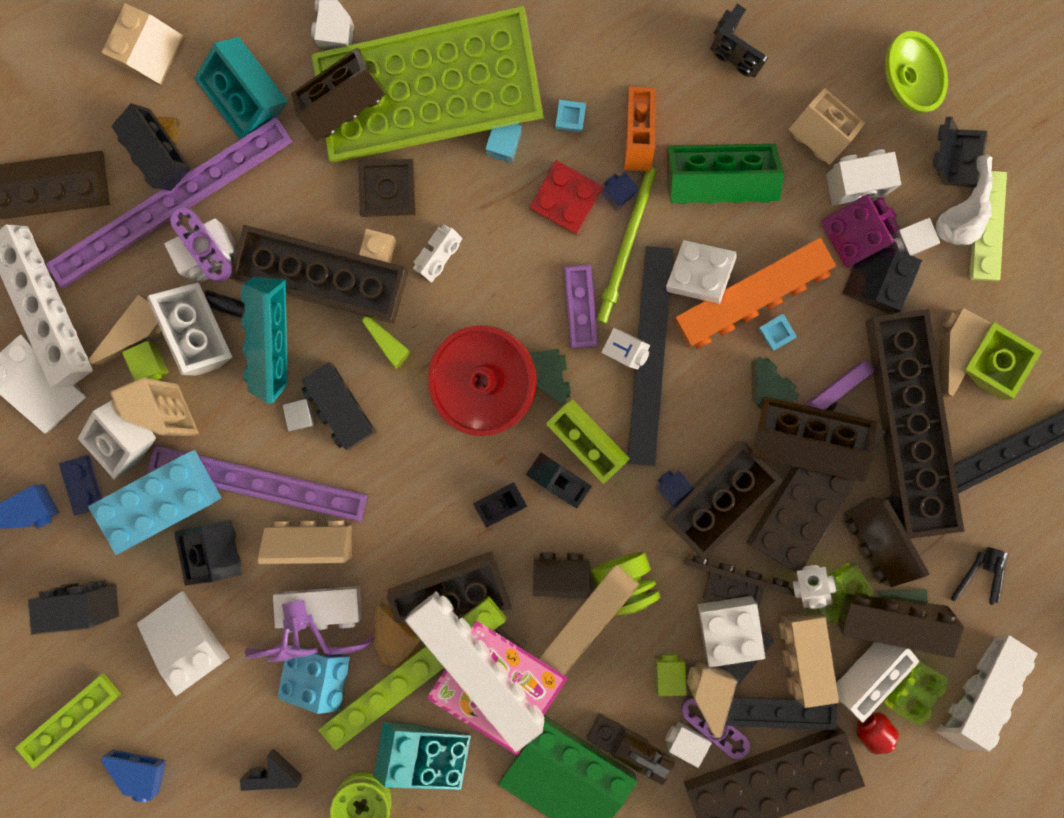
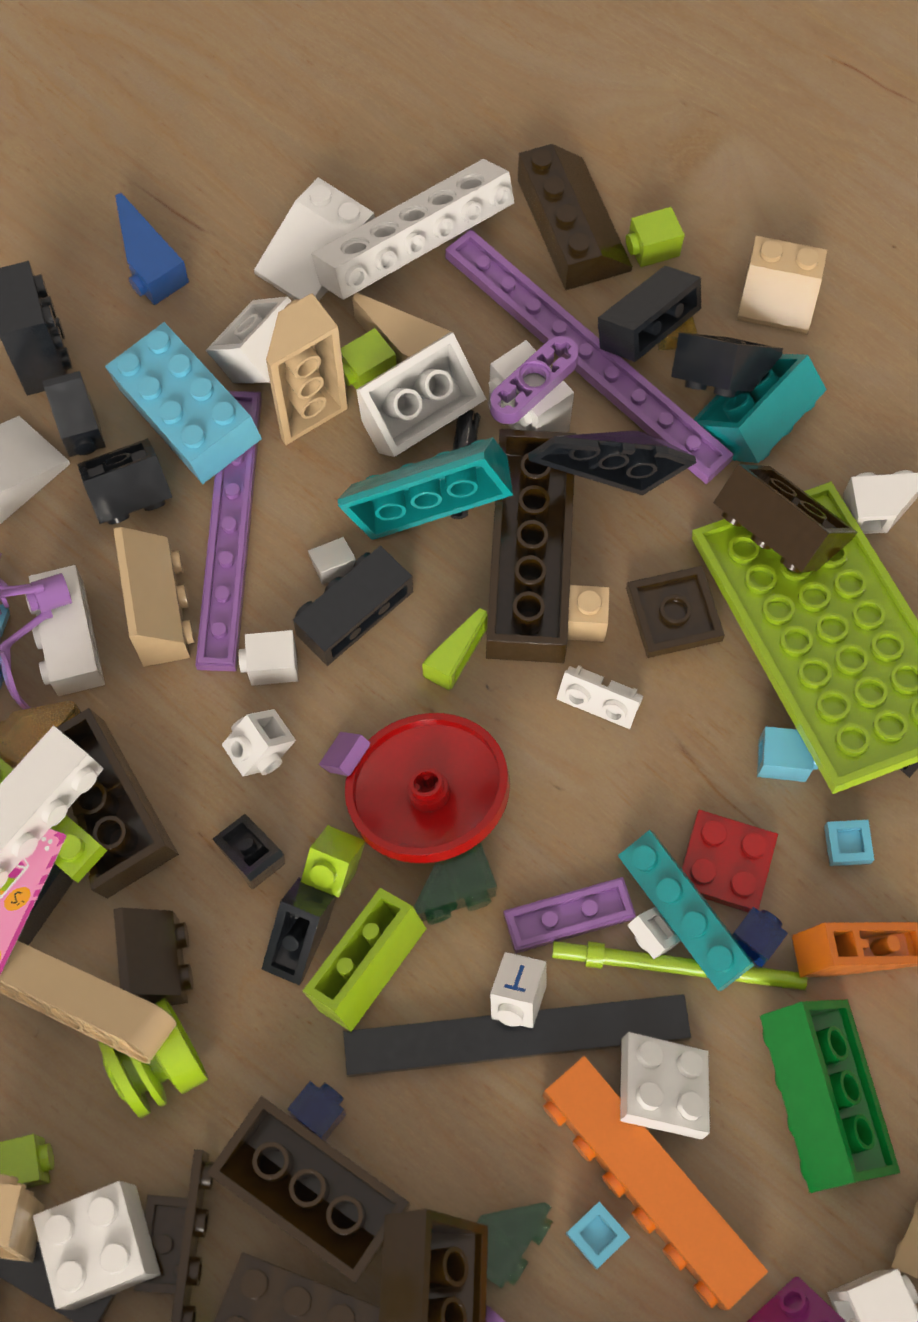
camera: 80 degrees right, 20 degrees down
clear blue plate [59,455,102,516] -> none
none -> black slope [42,371,106,457]
none -> white brick [222,709,296,777]
none -> white brick [238,630,298,686]
none -> lime brick [301,825,365,898]
none -> medium lavender tile [319,732,370,776]
none -> black wedge [528,430,696,496]
none -> teal plate [618,830,755,991]
none -> lime brick [625,207,685,268]
none -> white plate [627,907,681,959]
none -> black slope [671,332,783,397]

